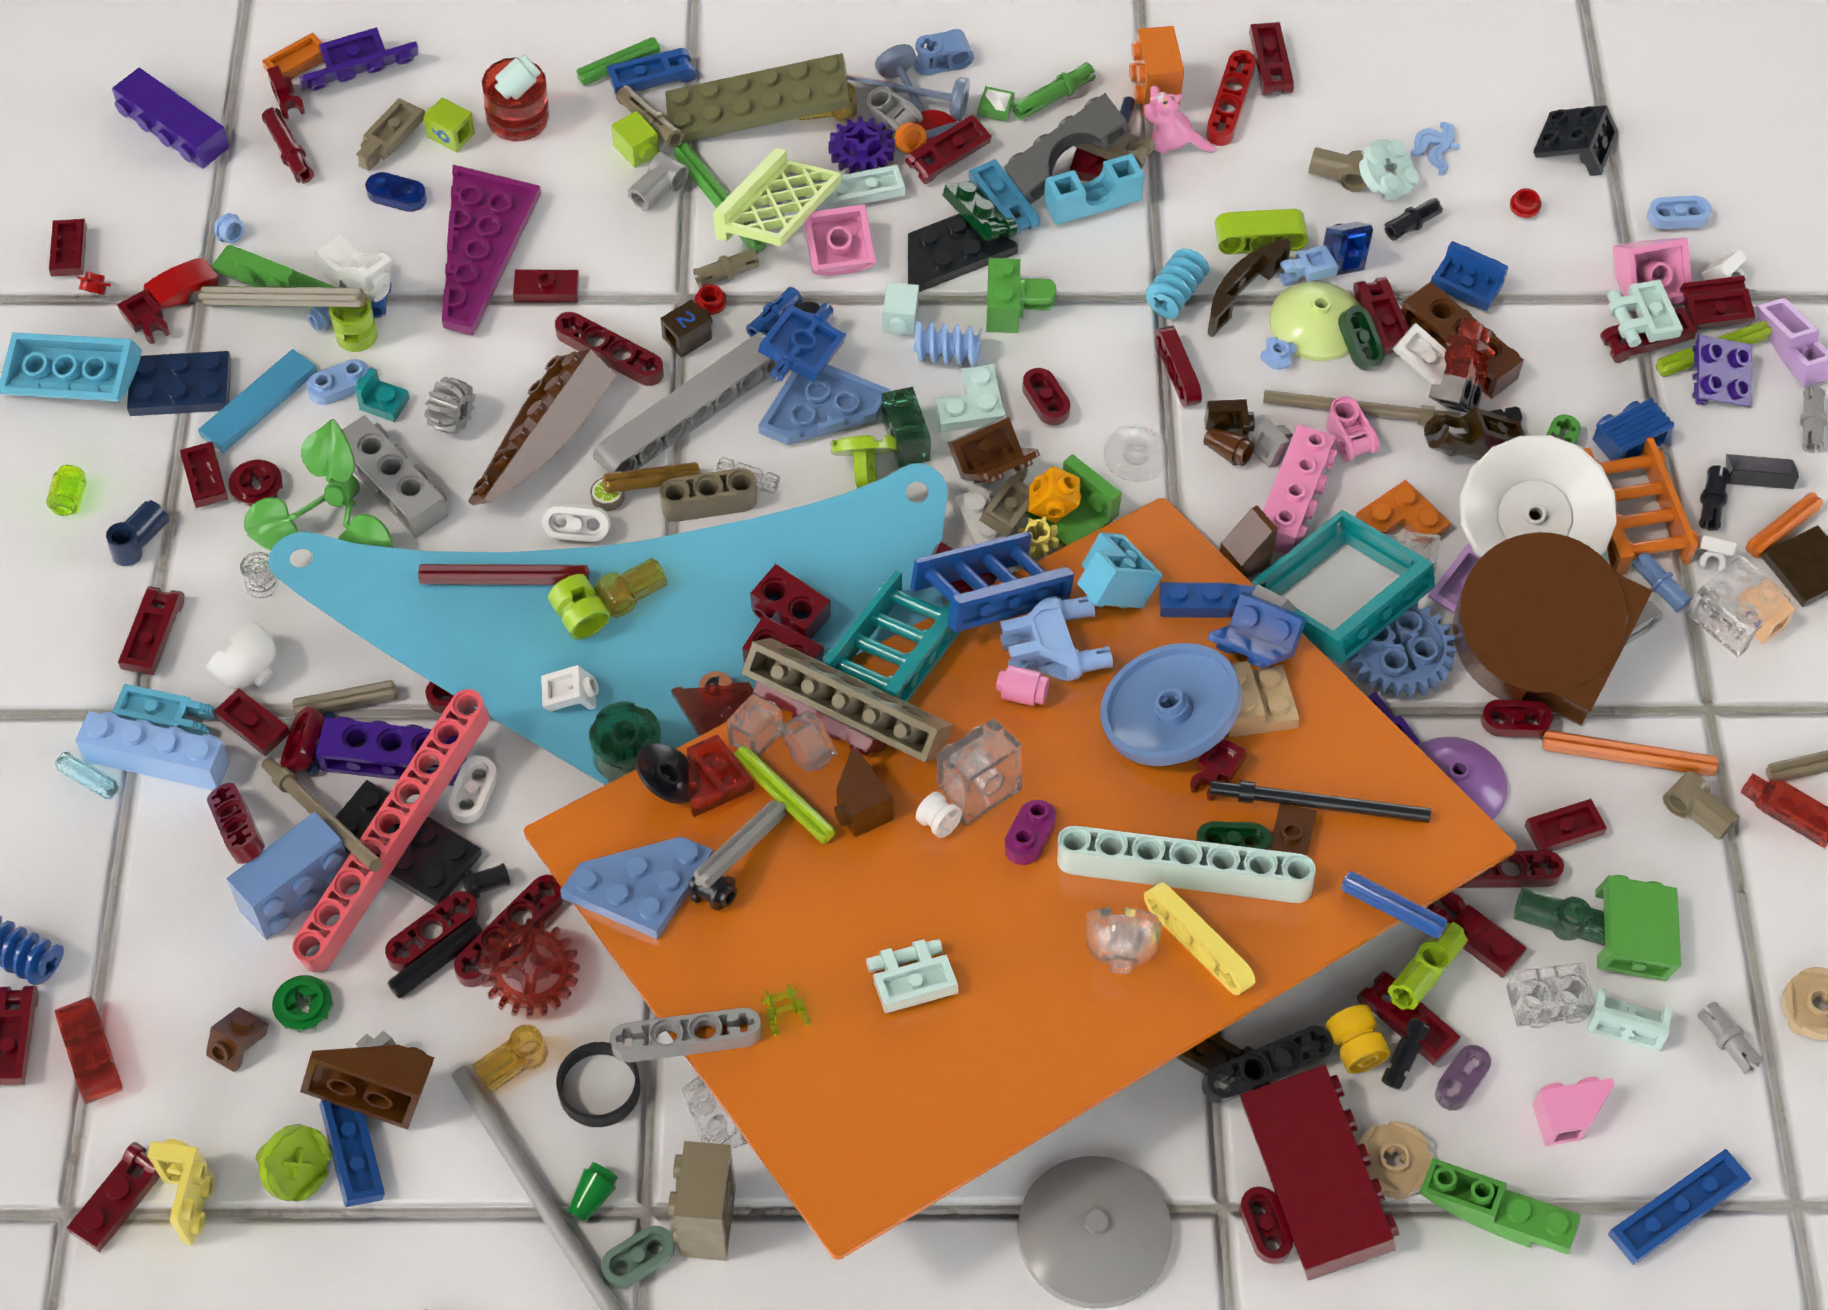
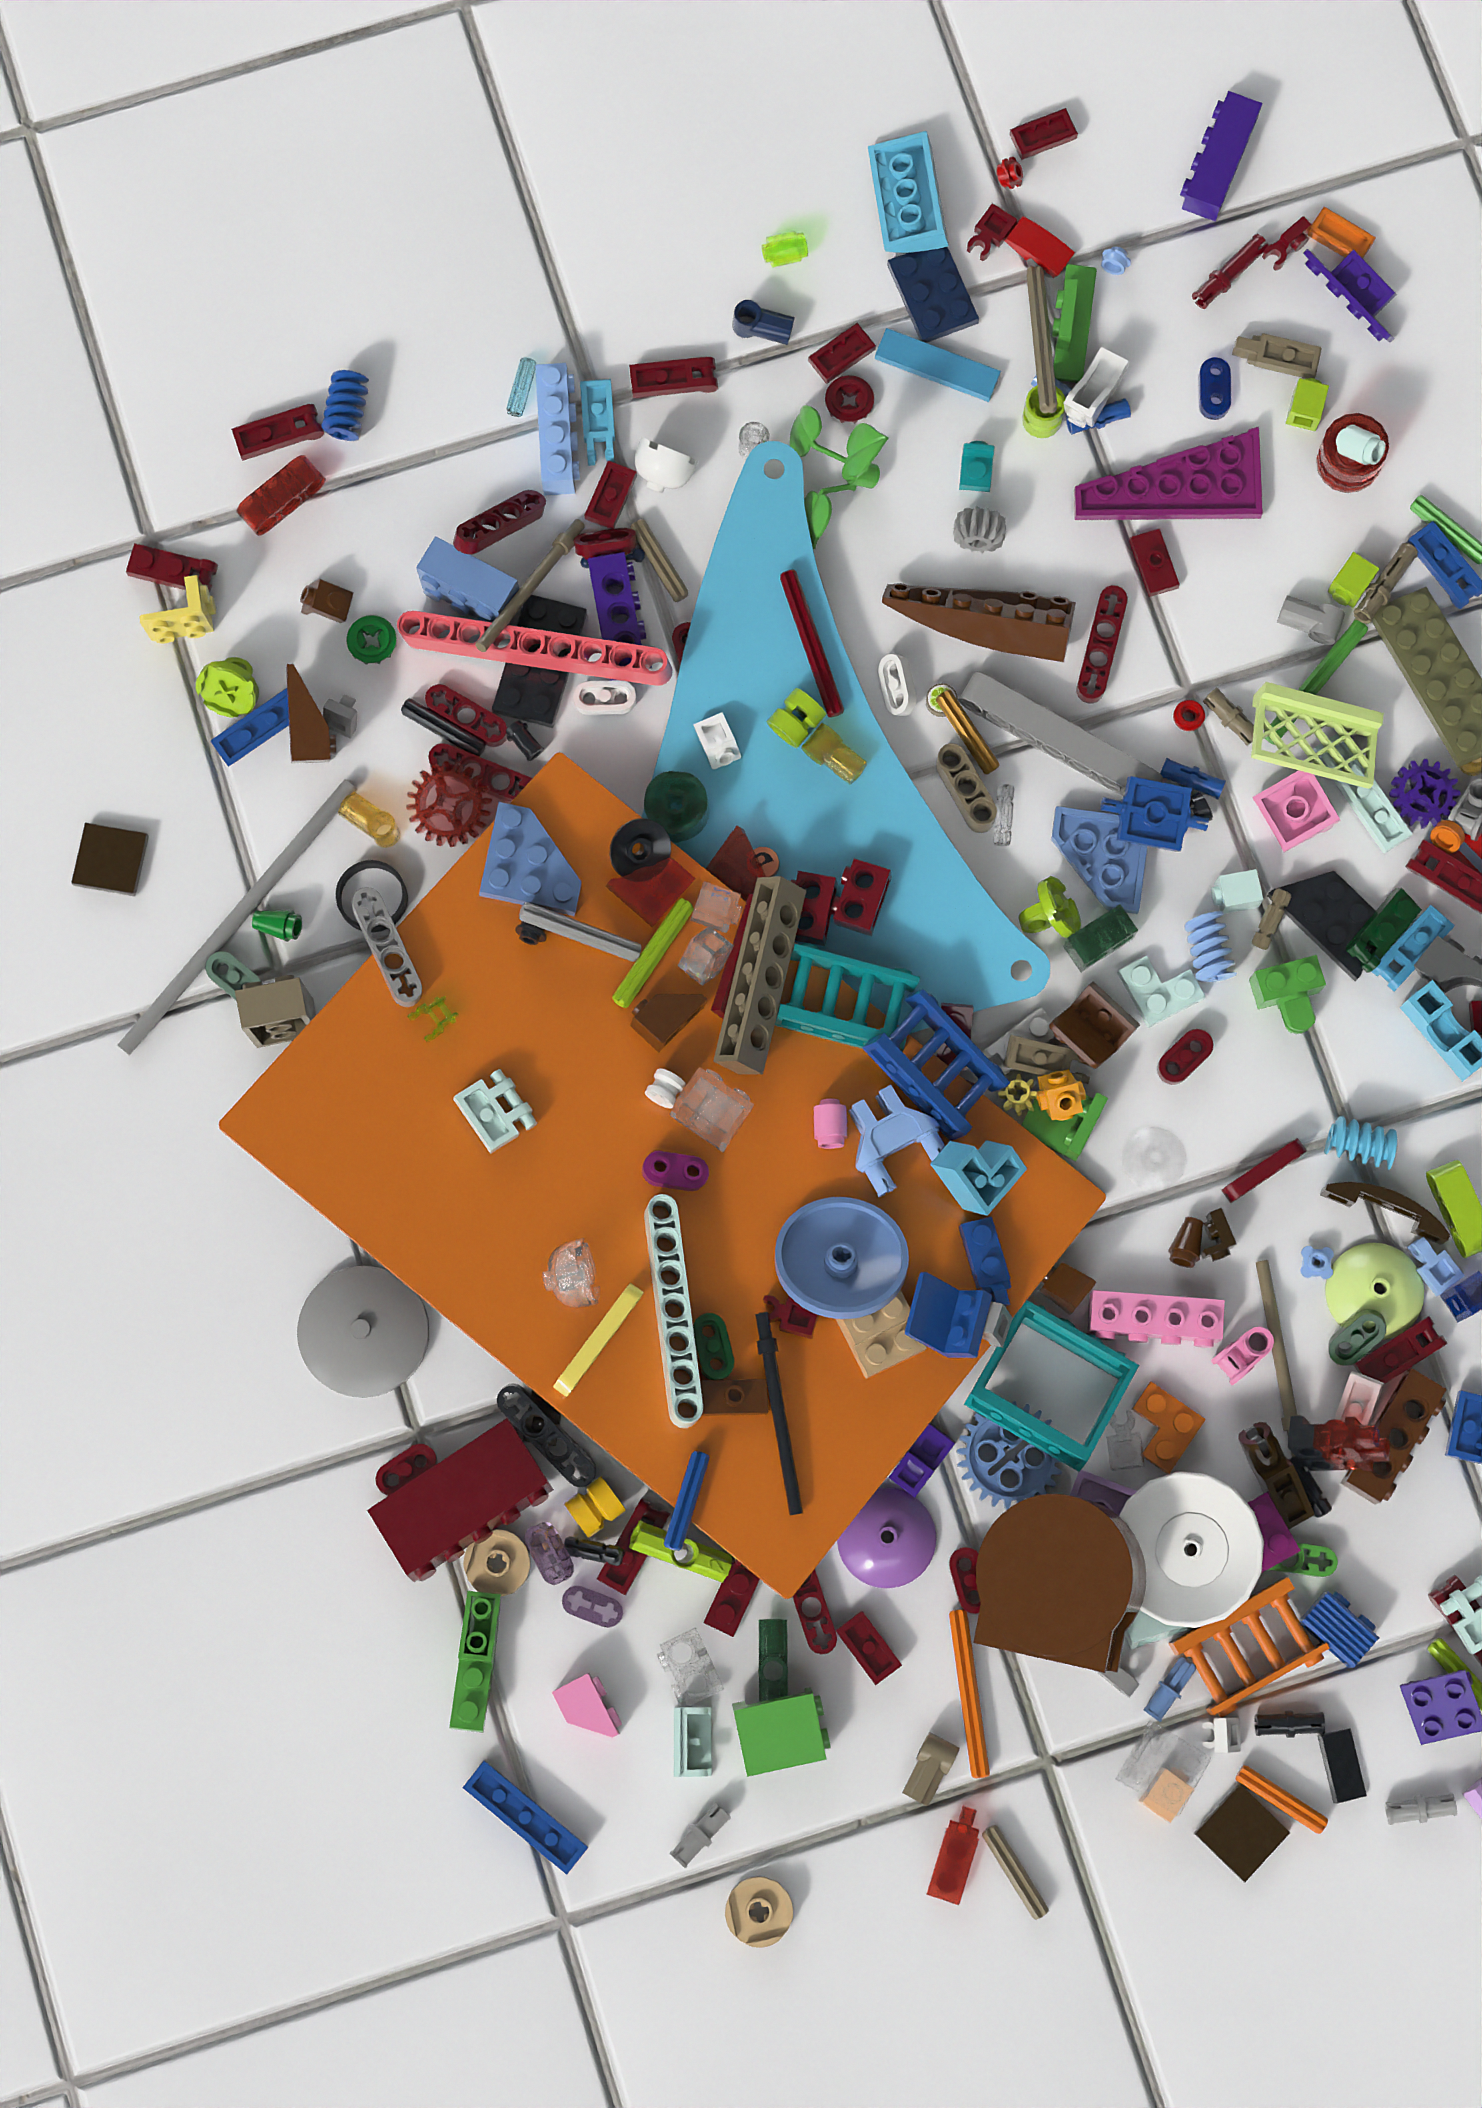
camera: 75 degrees right, 20 degrees up
light blue plate [307,359,369,405] -> none
light grey brick [342,415,448,538] -> none
dark brown brick [660,299,713,358] -> none
light grey tile [1251,419,1293,467] -> none
none -> clear purple beam [525,1522,574,1585]
none -> dark tan axle [1252,888,1291,950]

